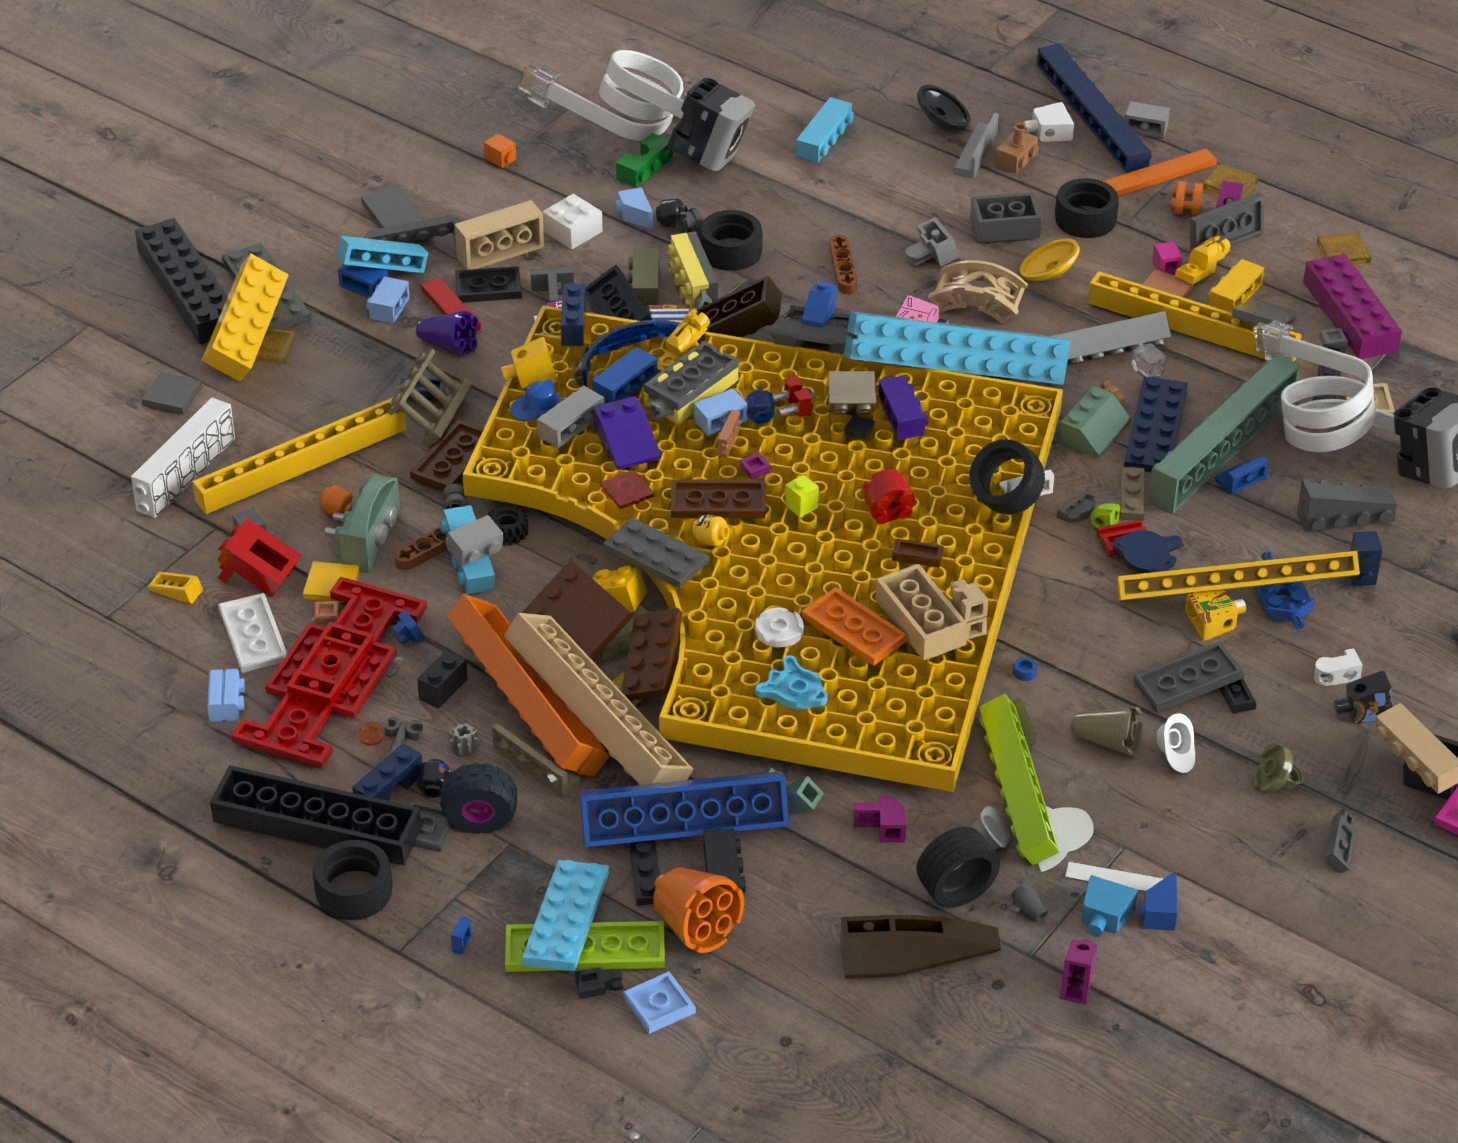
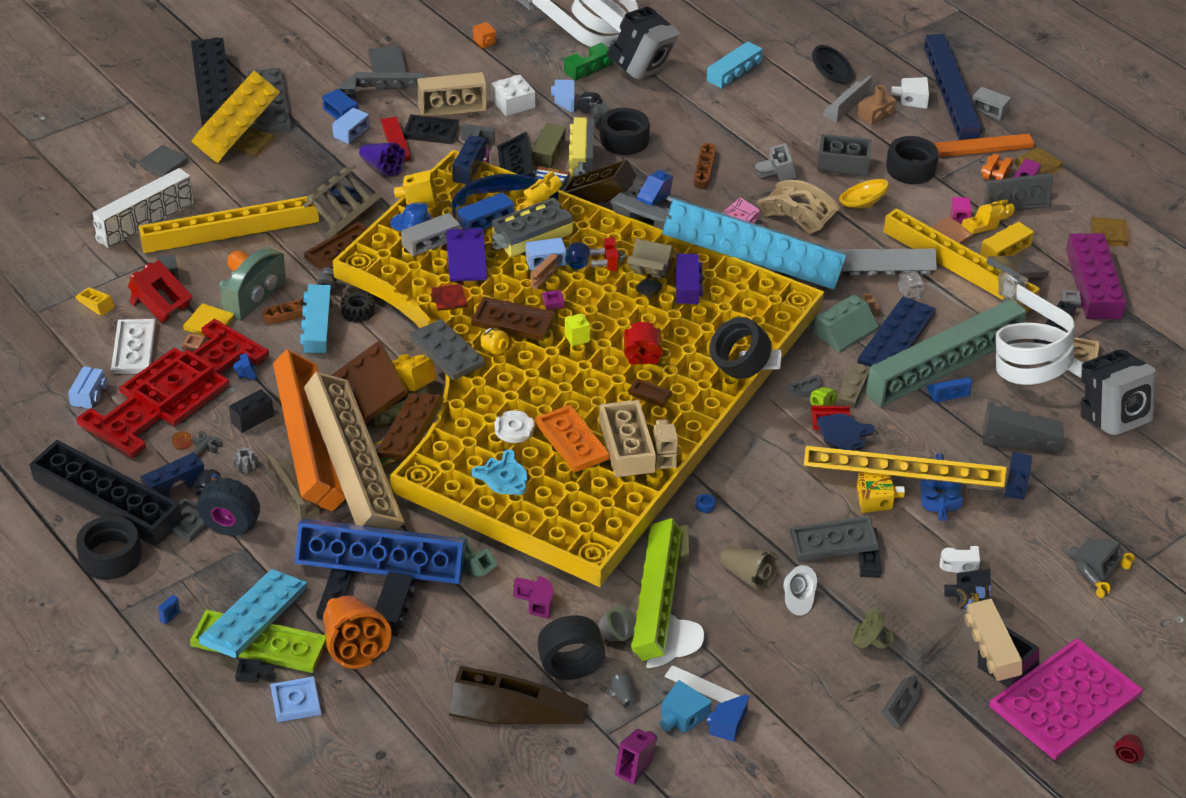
camera: 15 degrees right, 0 degrees up
medium azure brick [336,236,428,273] -> none
light grey brick [447,515,503,567] -> none

